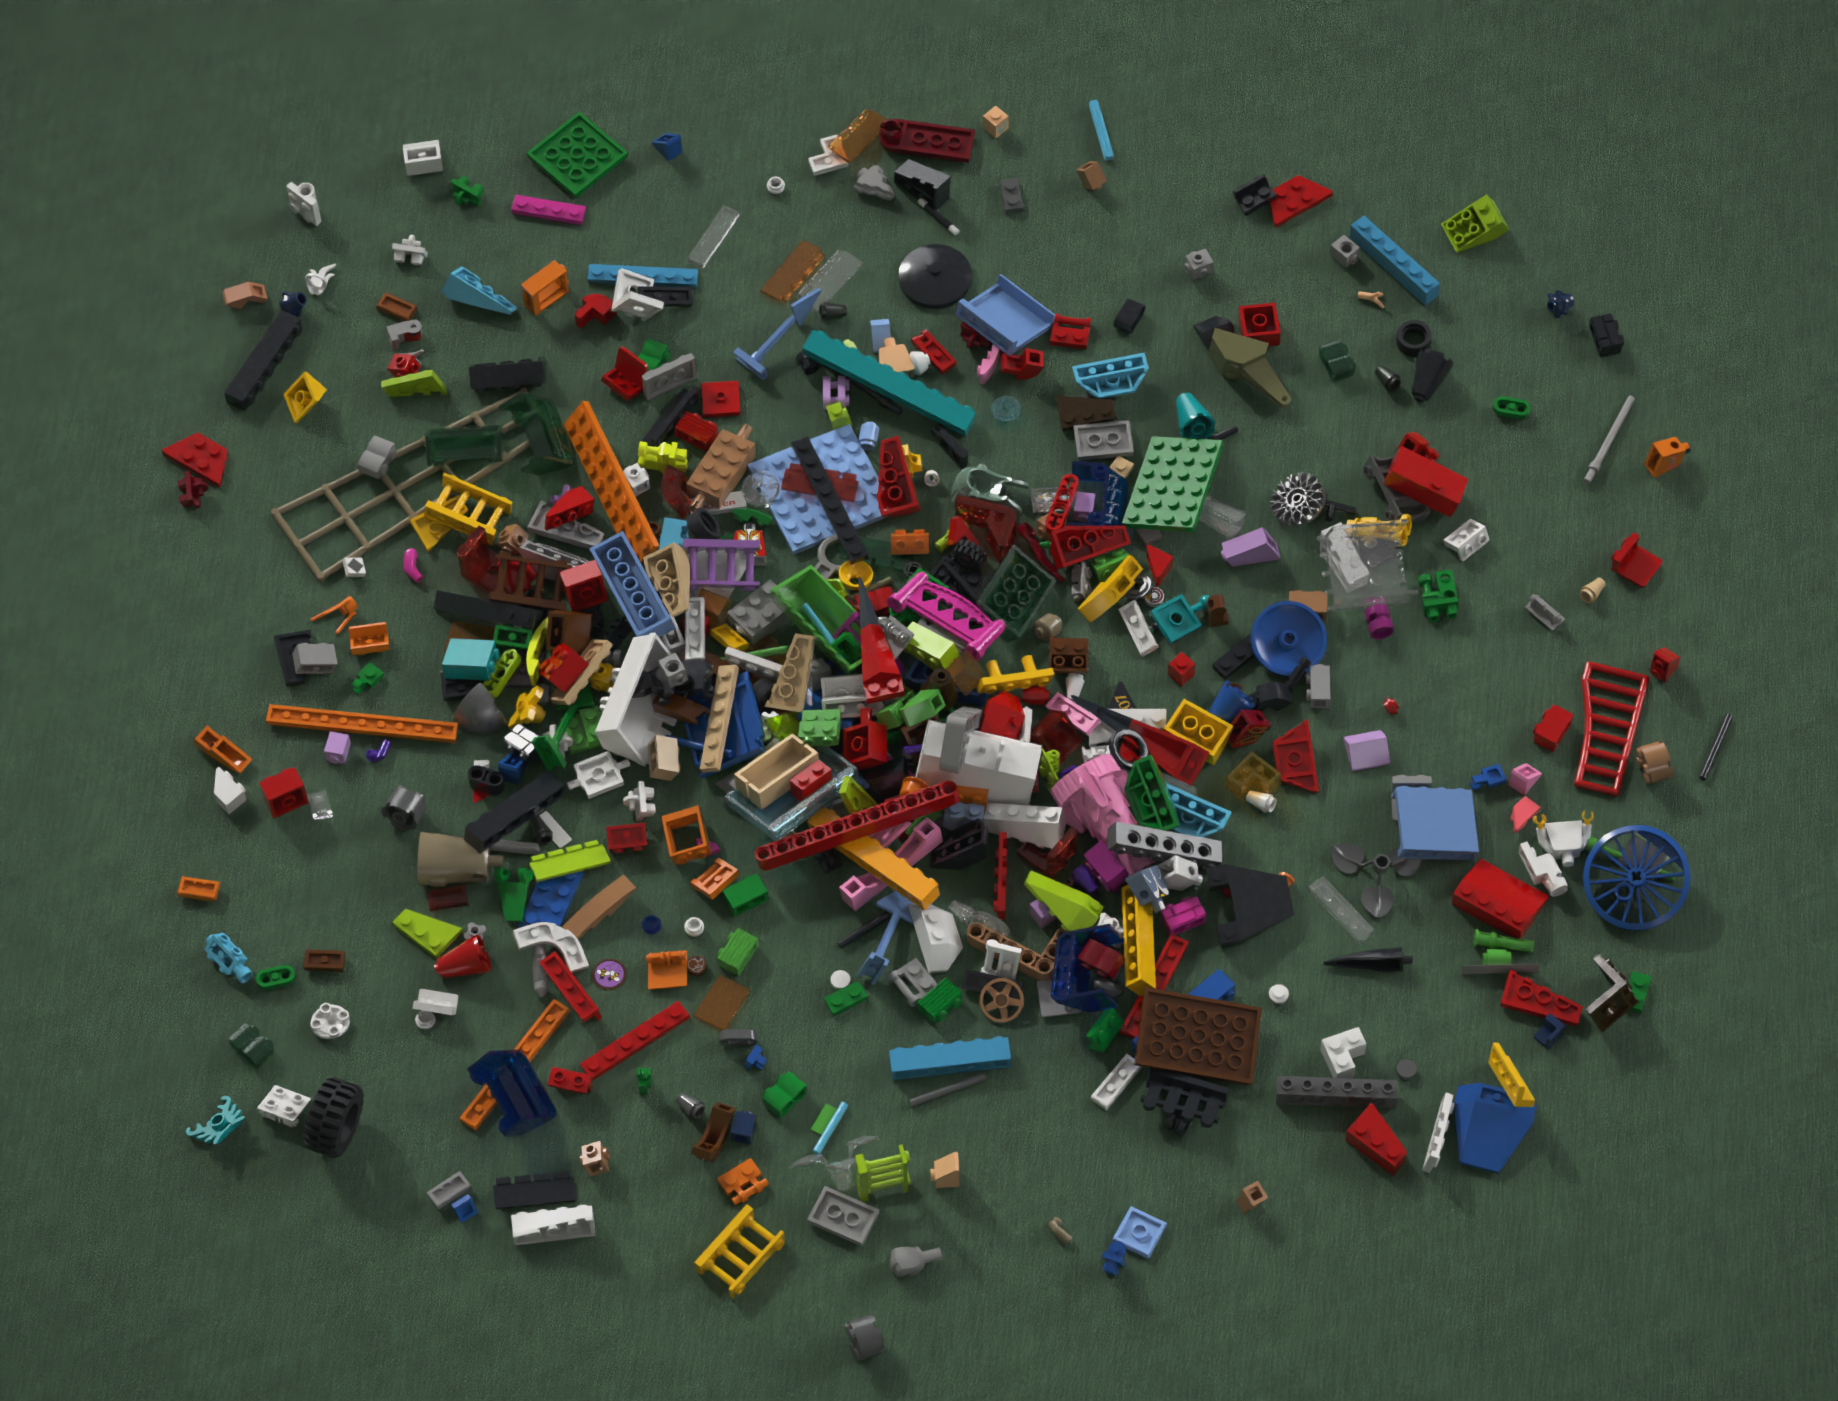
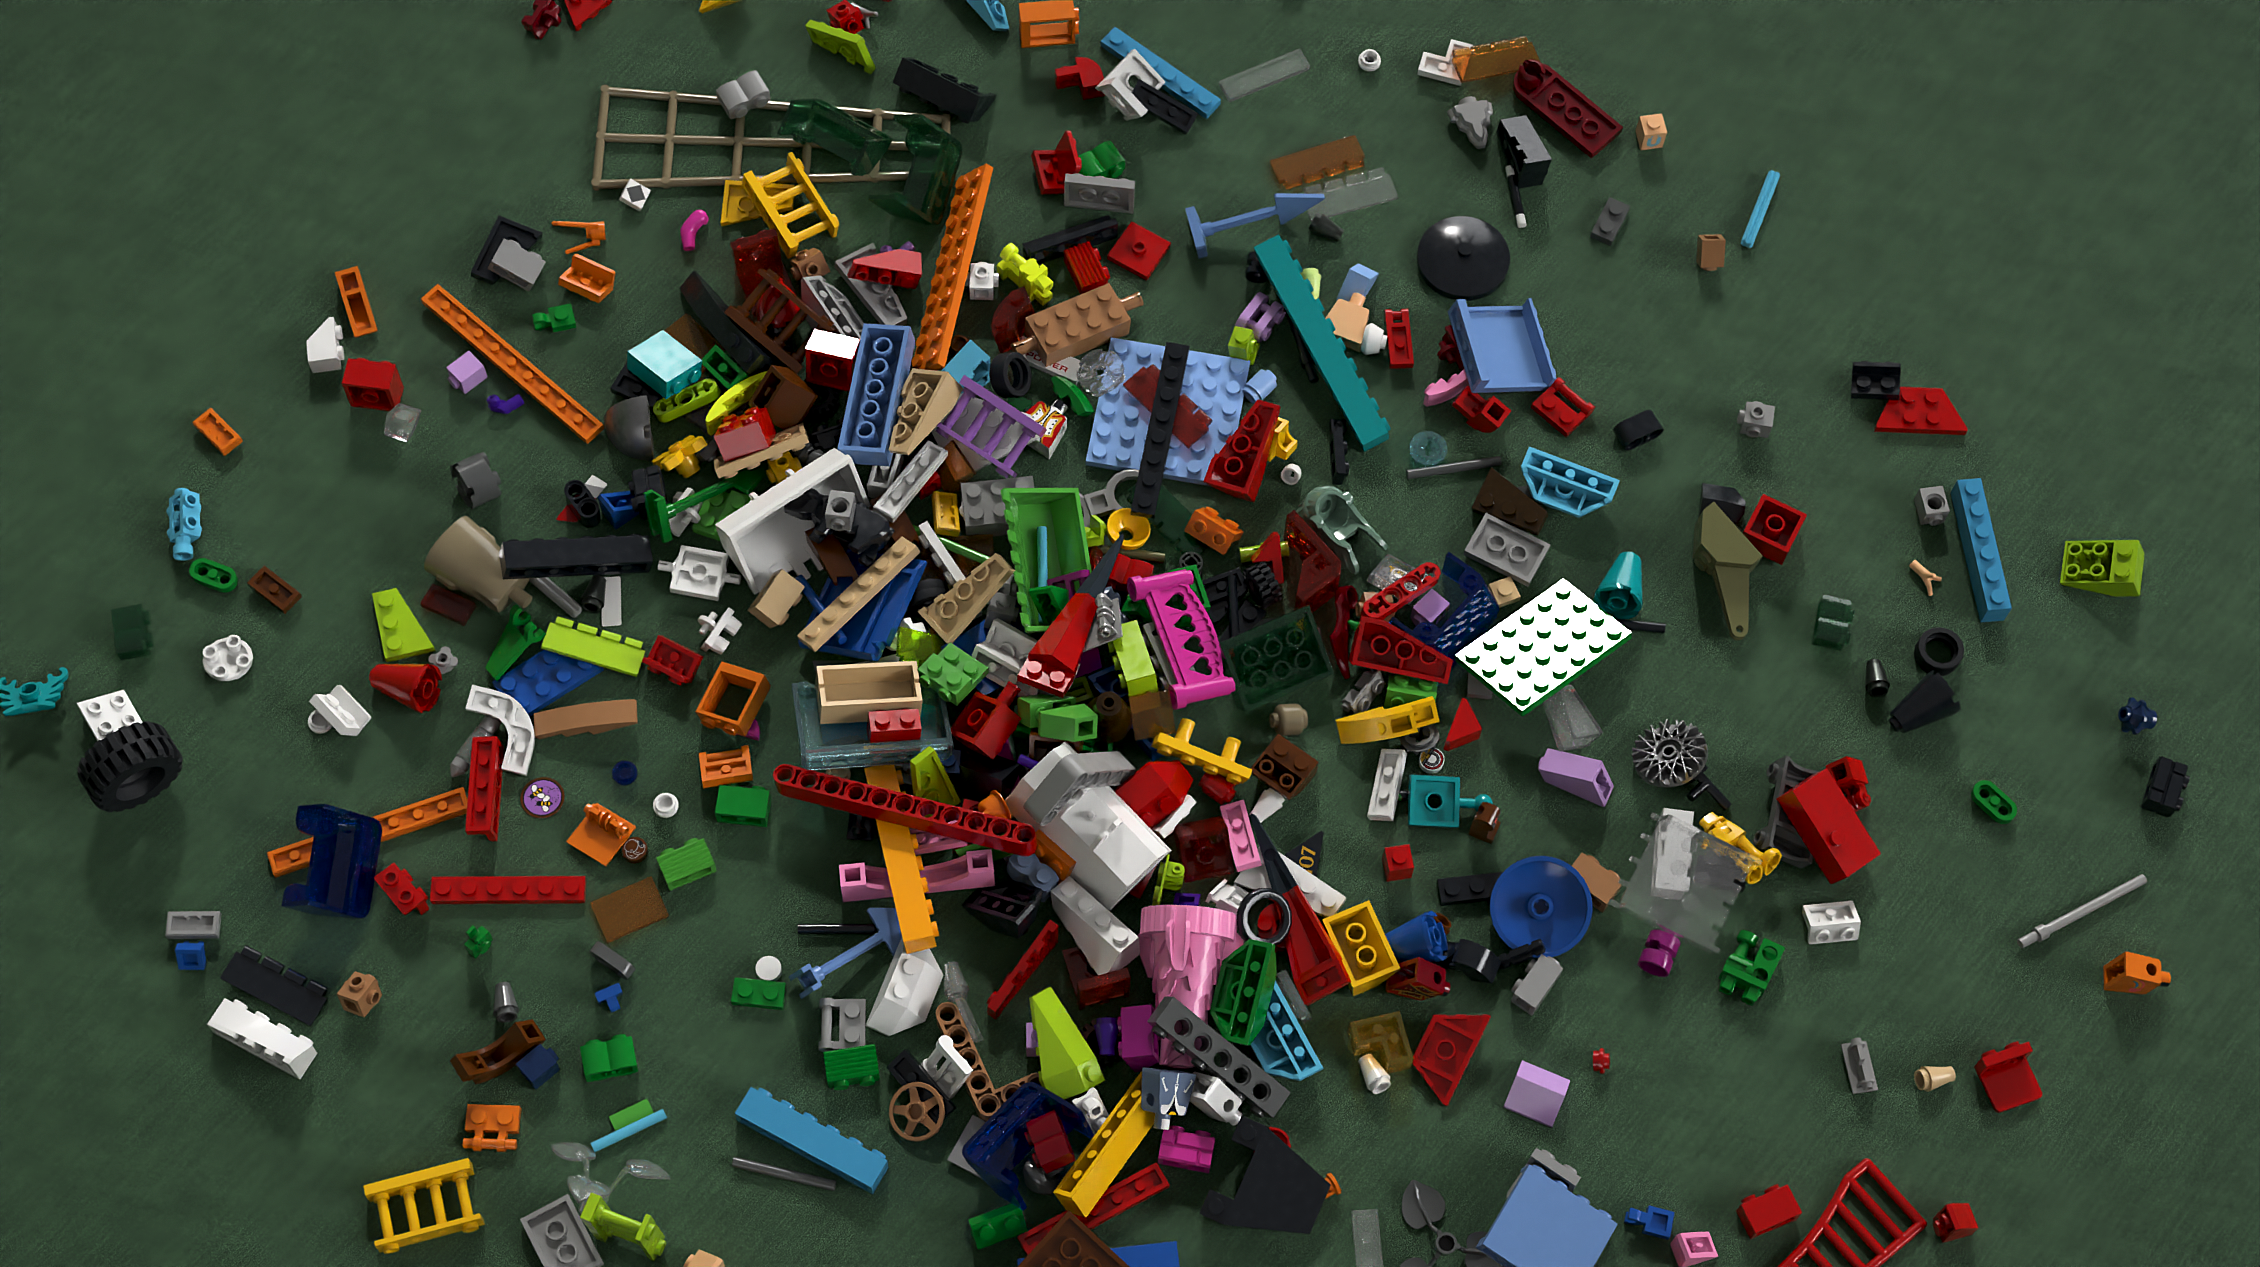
camera: 30 degrees right, 5 degrees up
none -> dark grey bar [1406,456,1502,479]

